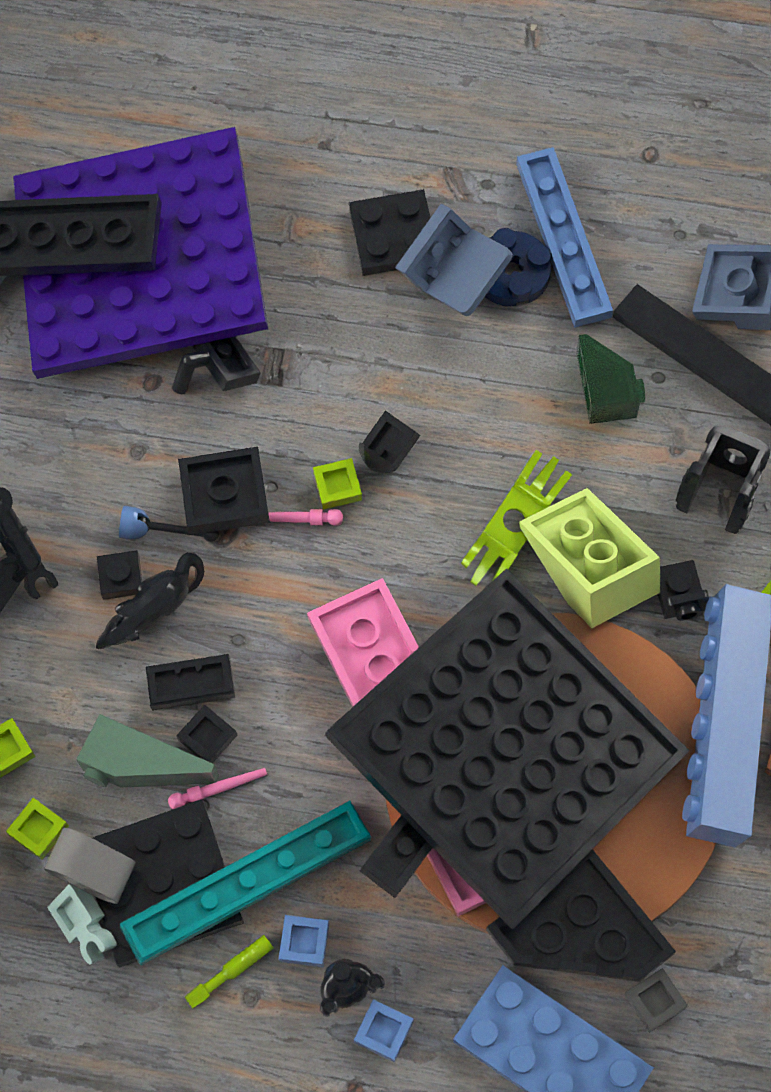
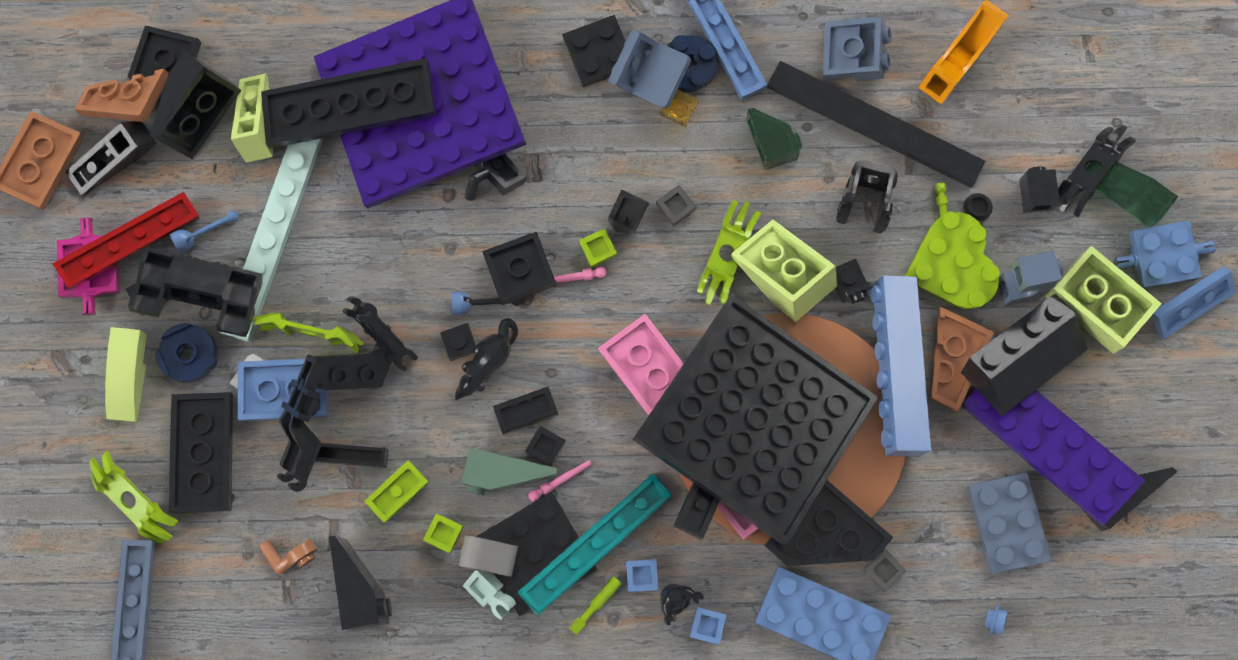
camera: 10 degrees left, 10 degrees up
none -> dark grey plate [656,185,697,227]
none -> clear yellow plate [660,89,699,127]

